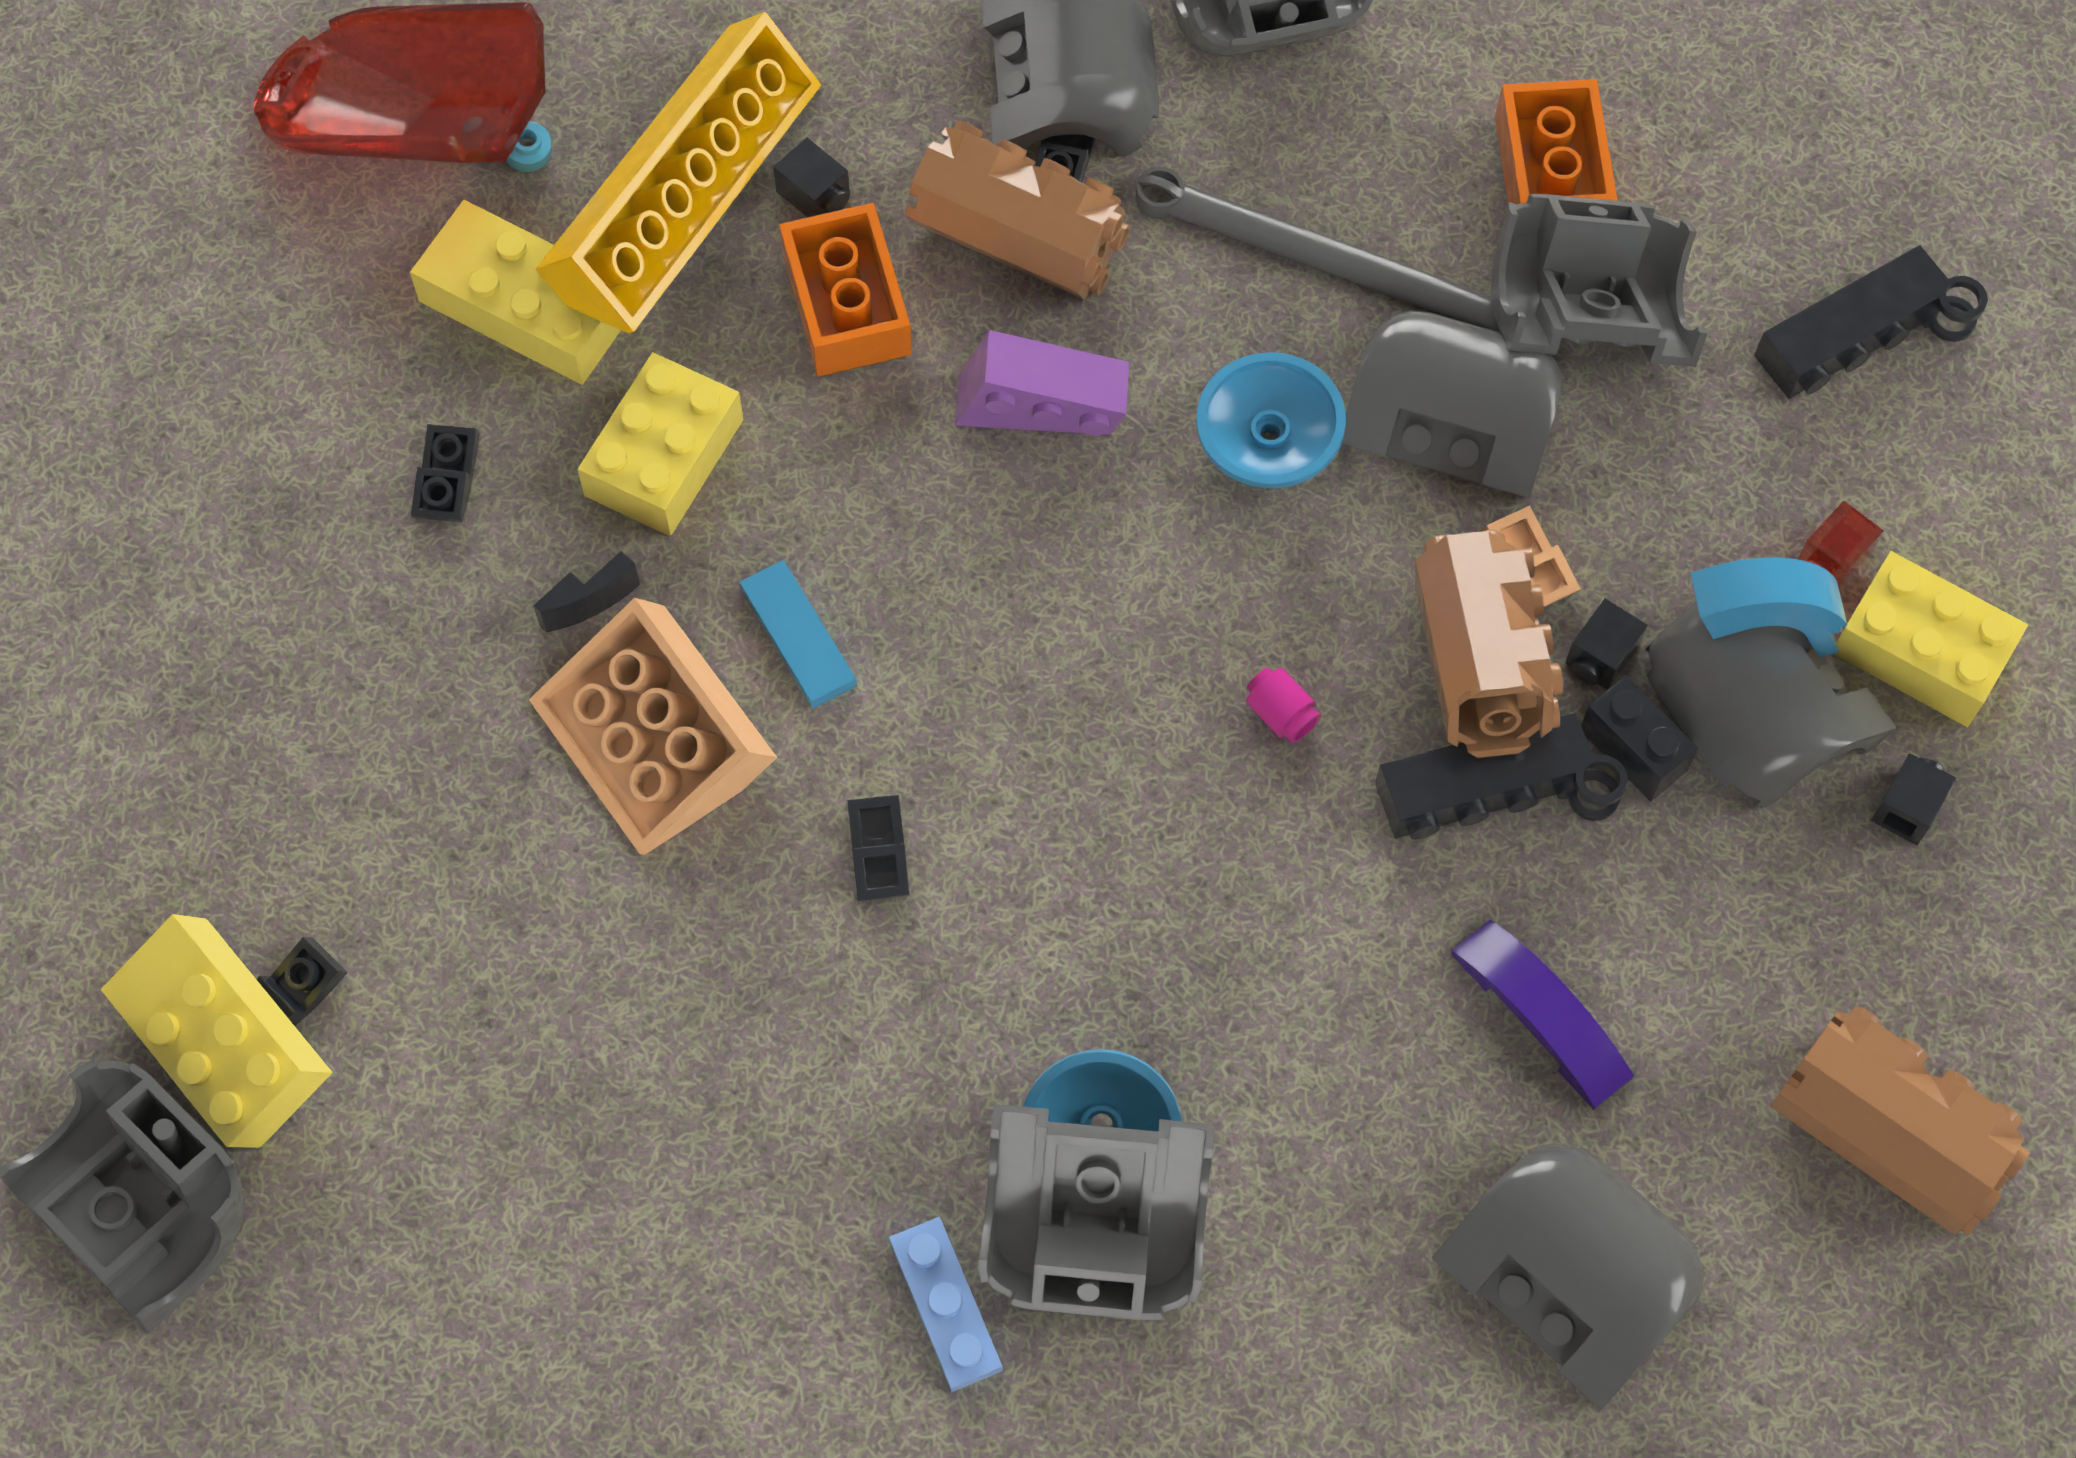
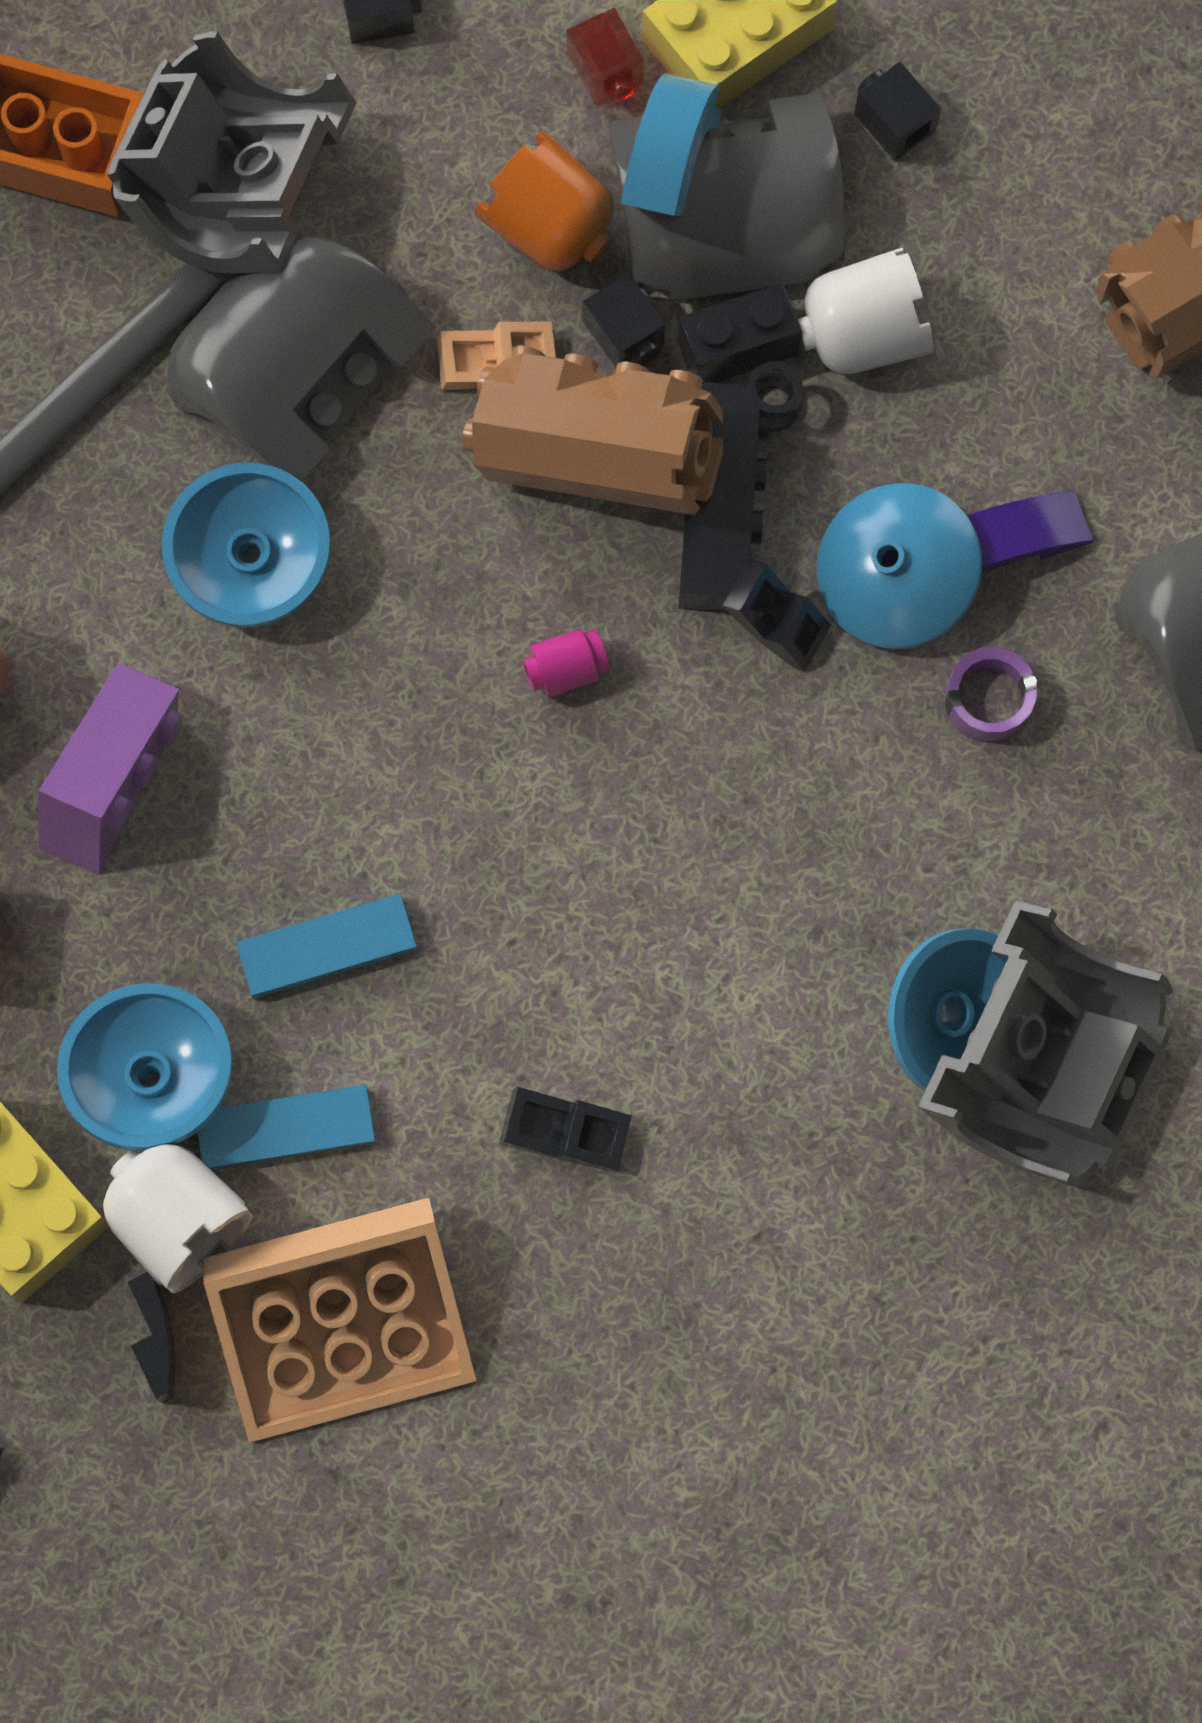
camera: 70 degrees left, 10 degrees up
light blue plate [889,1216,1003,1392] -> none
none -> dark azure dish [57,983,233,1151]
none -> white cylinder [103,1144,253,1294]
none -> dark azure tile [236,894,417,999]
none -> orange cylinder [475,130,614,271]
none -> black slope [722,558,831,672]
none -> white cylinder [797,248,934,374]
none -> dark azure dish [817,483,983,650]
none -> medium lavender piece [945,647,1037,742]

